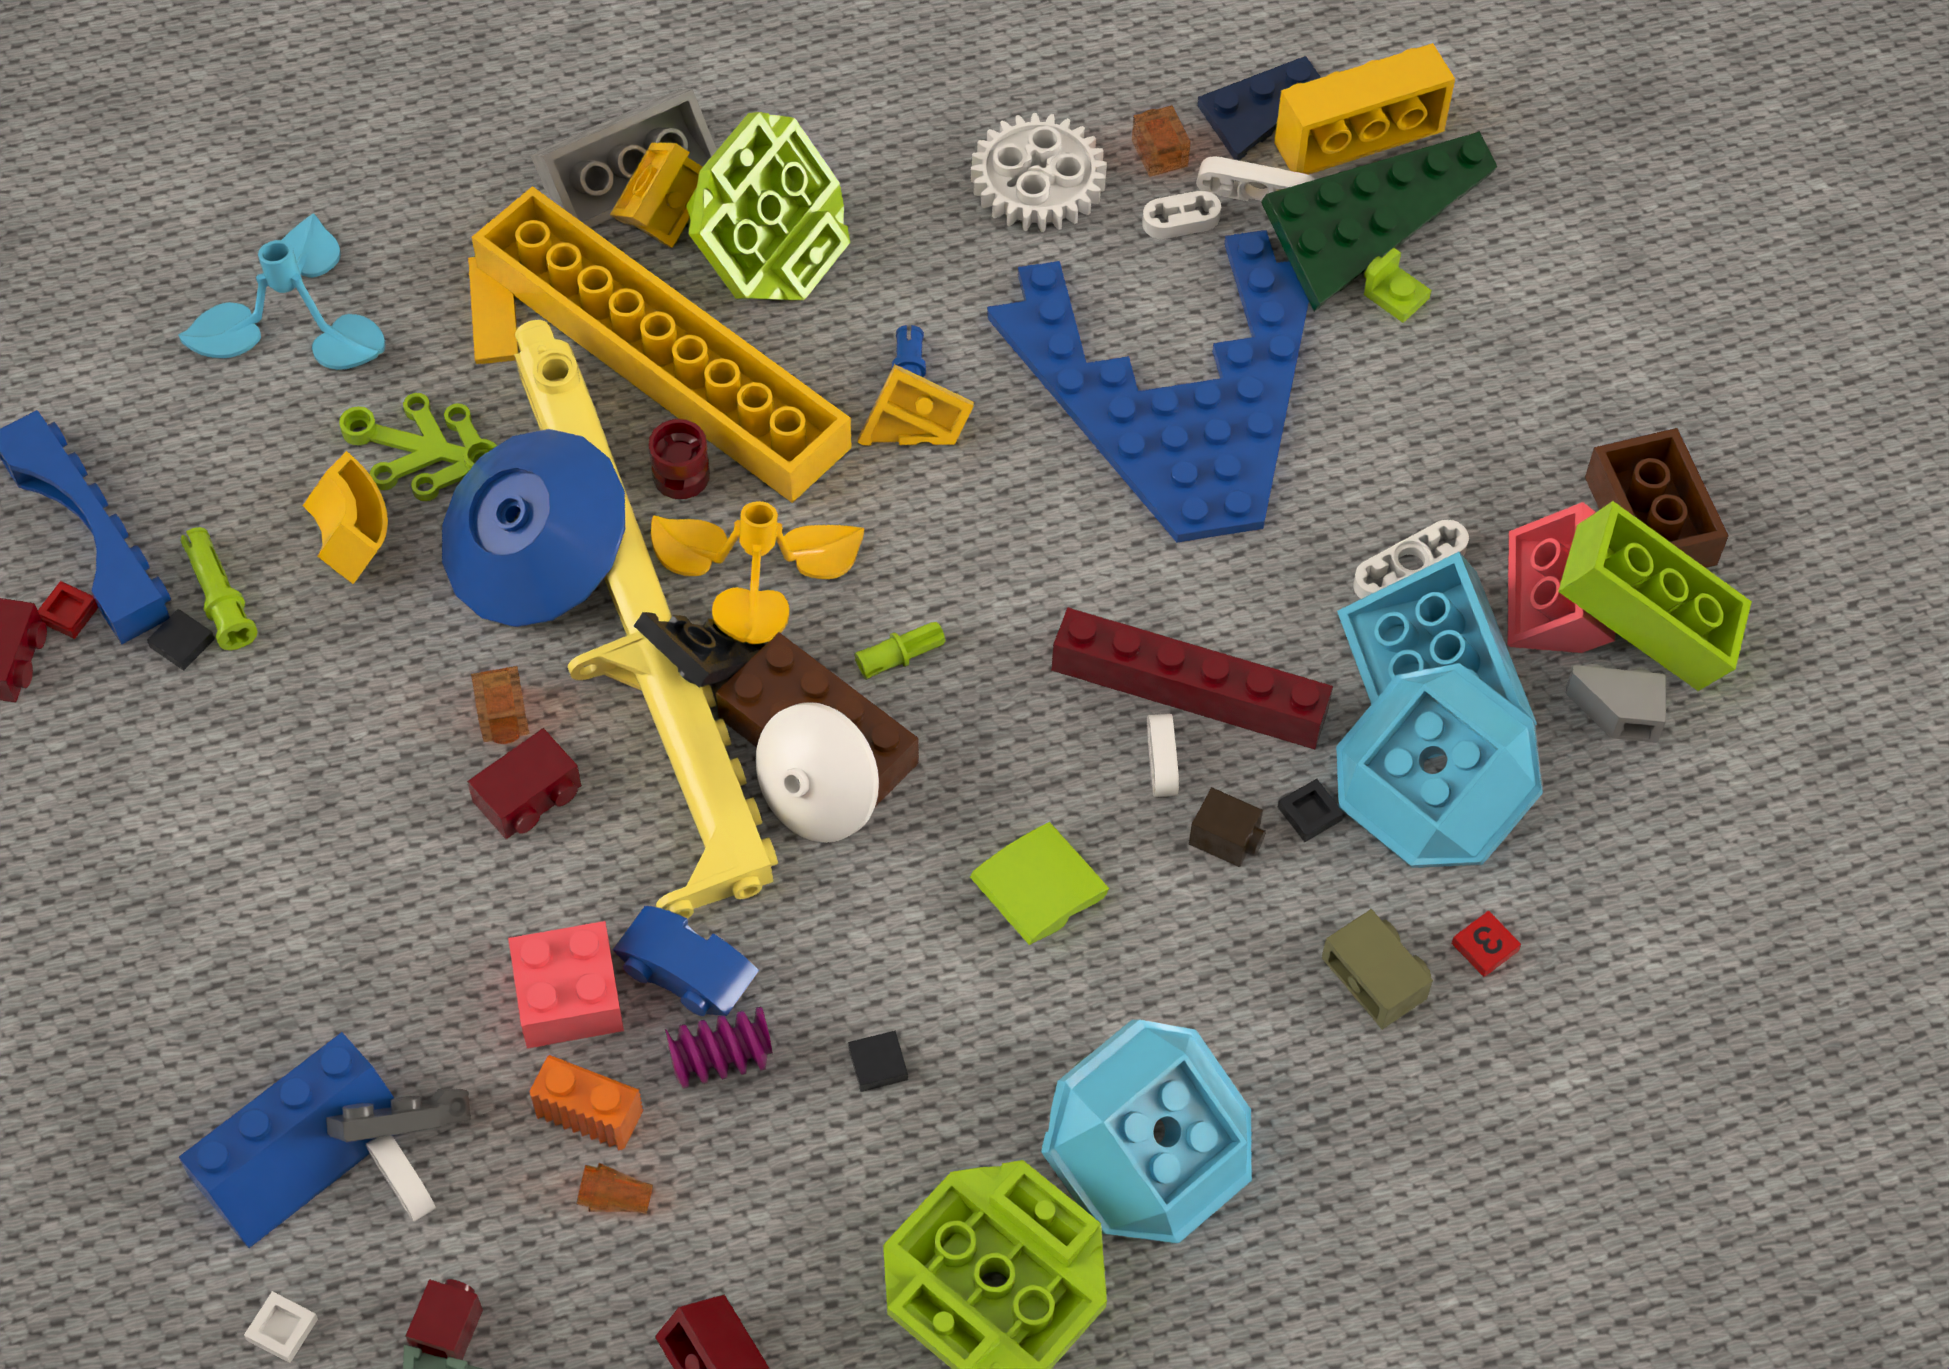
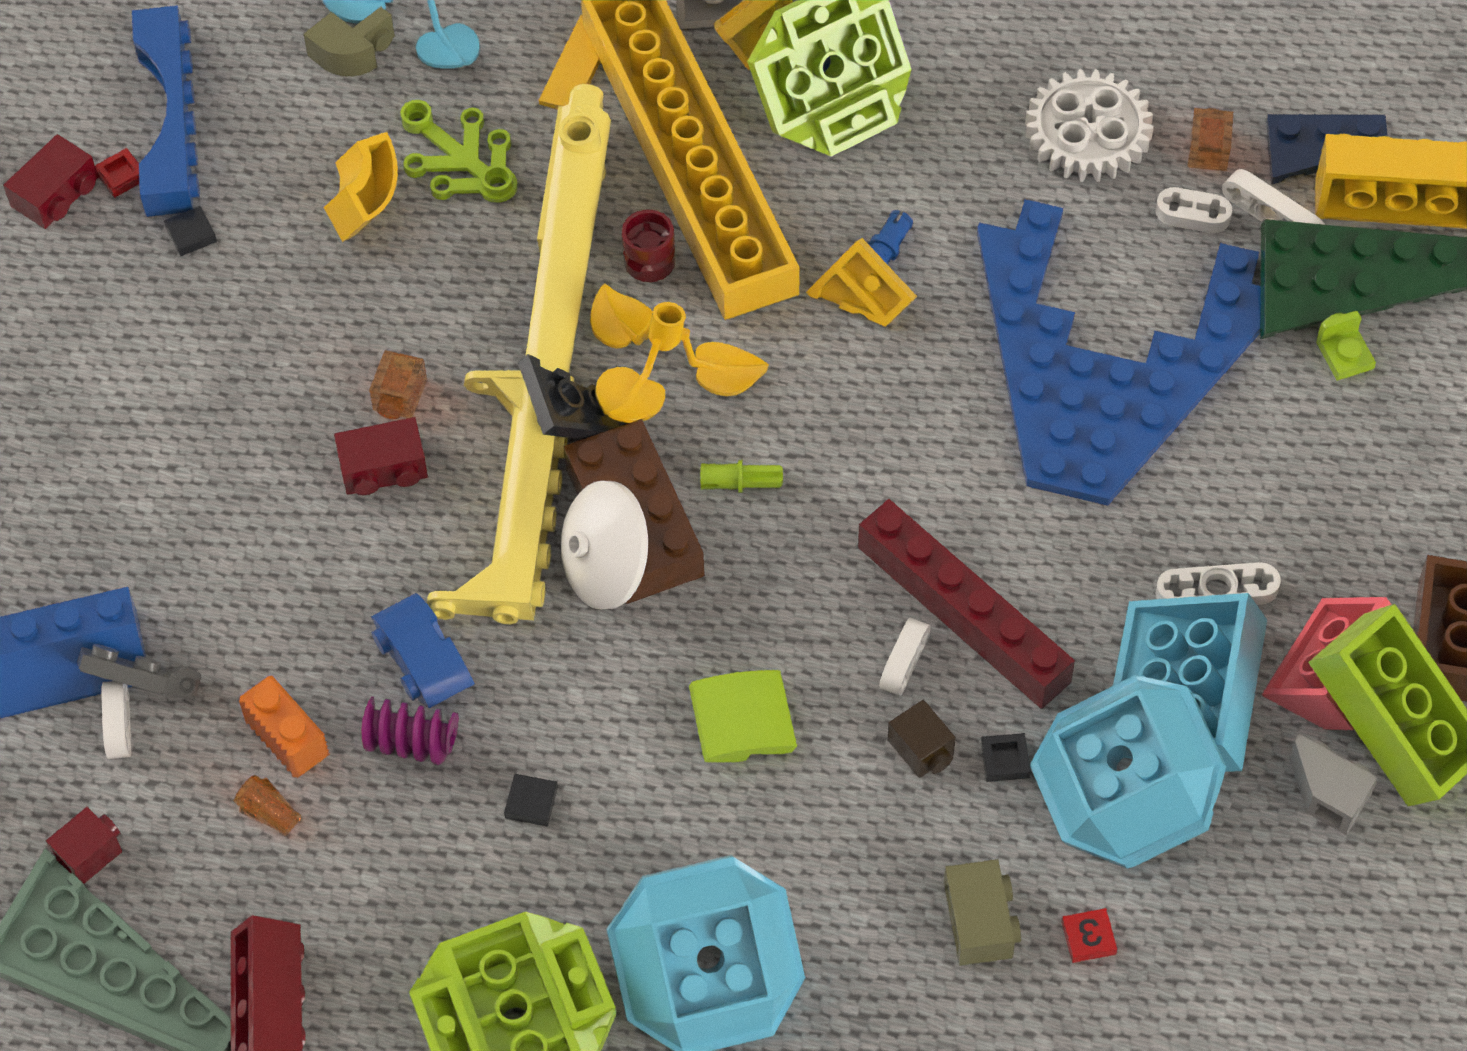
camera: 30 degrees right, 0 degrees up
lime pin [180,527,258,651] -> none
blue dish [442,429,626,627] -> none
coral brick [508,921,624,1049] -> none
none -> olive brick [303,6,395,77]

